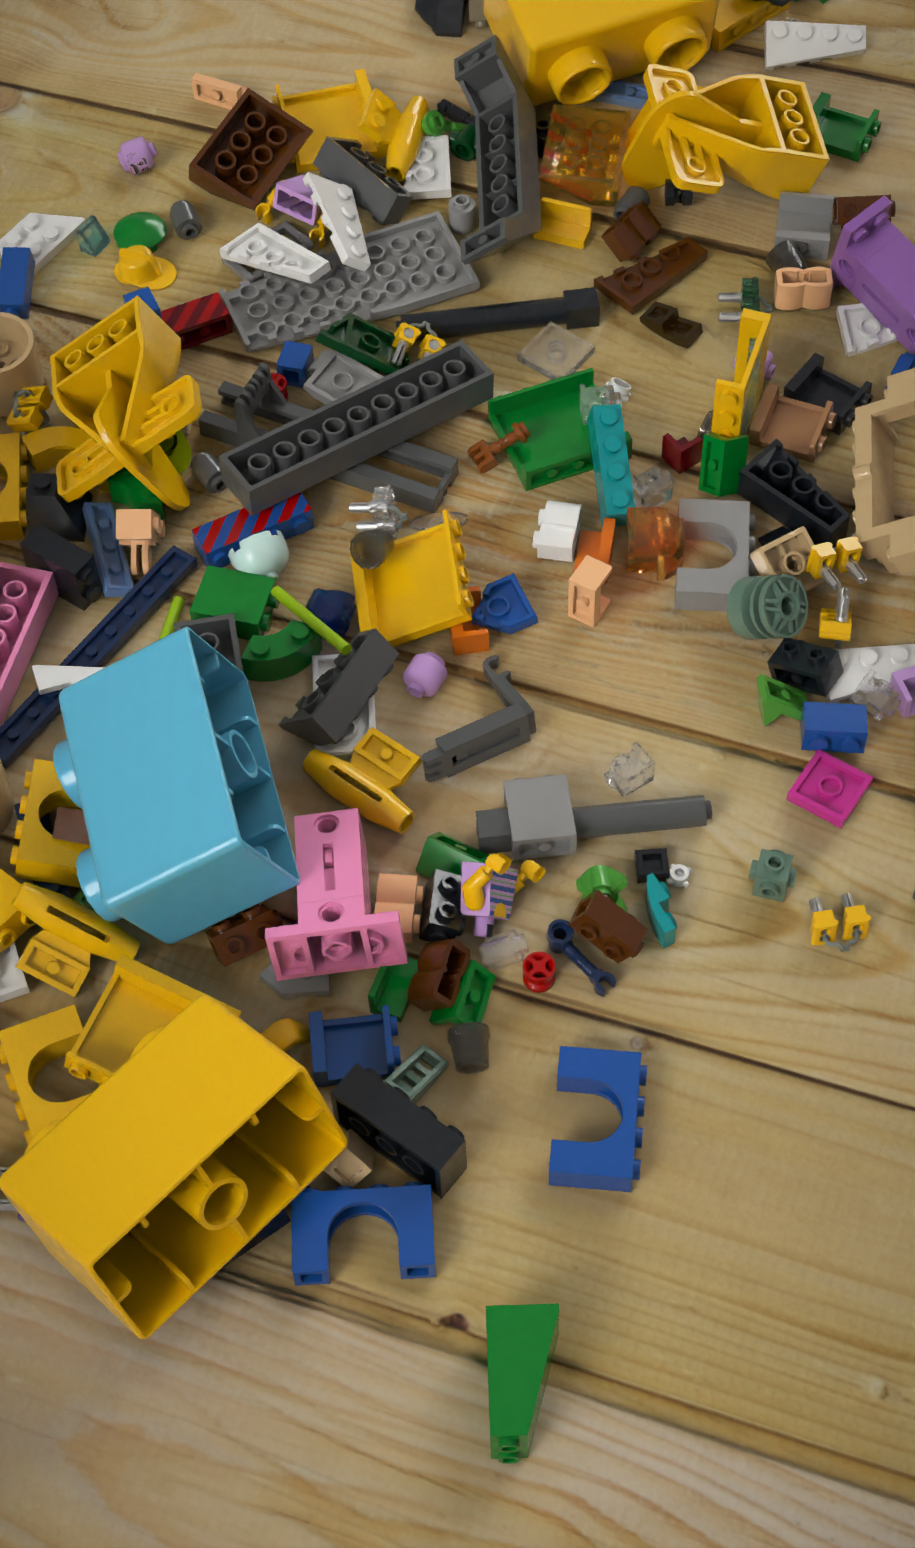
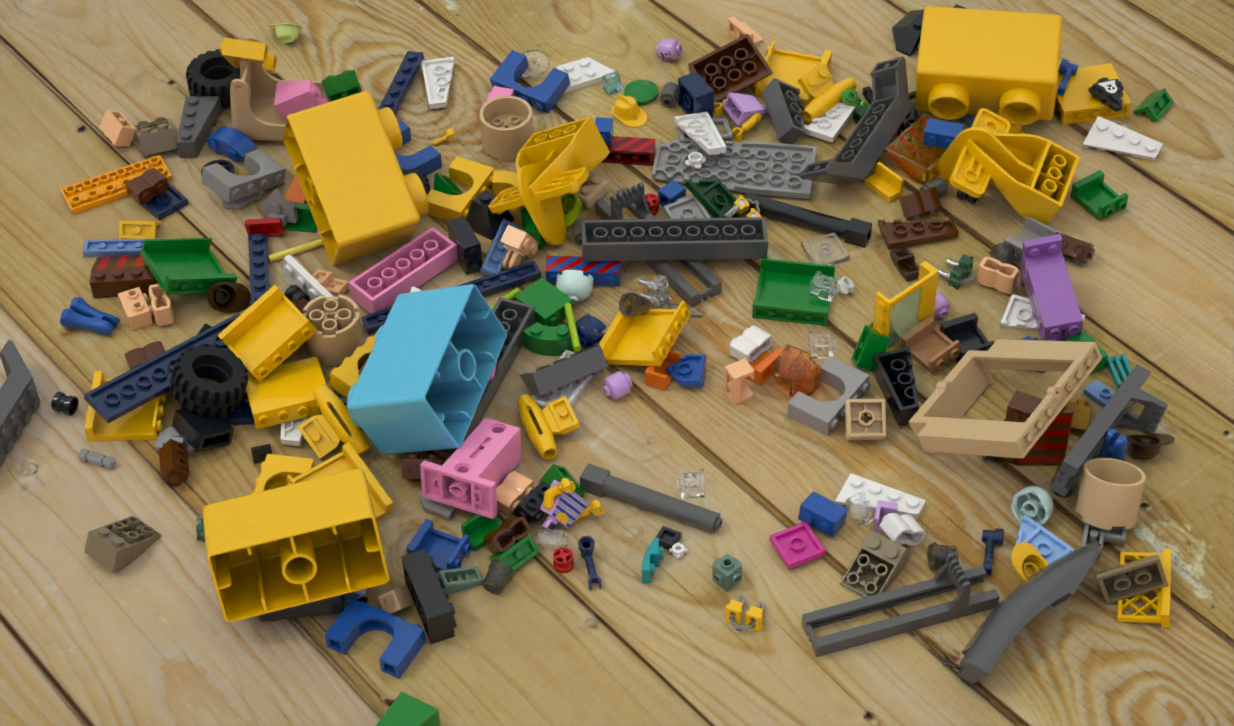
camera: 30 degrees right, 10 degrees down
yellow piece [7,385,54,434] -> none
yellow hair [261,1018,311,1053] -> none
white wing [302,172,371,272] -> none
dark grey hinge [422,655,536,782] -> none
light grey brick [448,194,475,235] -> none
dark orange hinge [468,421,531,473] -> none
light grey panel [503,774,577,860] -> none
blue arch [549,1046,647,1192] -> none
reddish brown brick [568,890,648,963] -> none
bright green brick [576,865,628,913] -> none
teal brick [587,404,636,527] -> none
dark red panel [661,433,703,475] -> none
sand green wheel [727,574,808,640] -> none
bright green slope [757,674,808,726] -> none
black brick [767,638,844,697] -> none
yellow piece [805,536,867,590] -> none
yellow piece [819,587,852,649] -> none
none -> dark blue brick [678,72,715,118]
none -> white plate [685,152,706,169]
none -> blue brick [923,118,964,149]

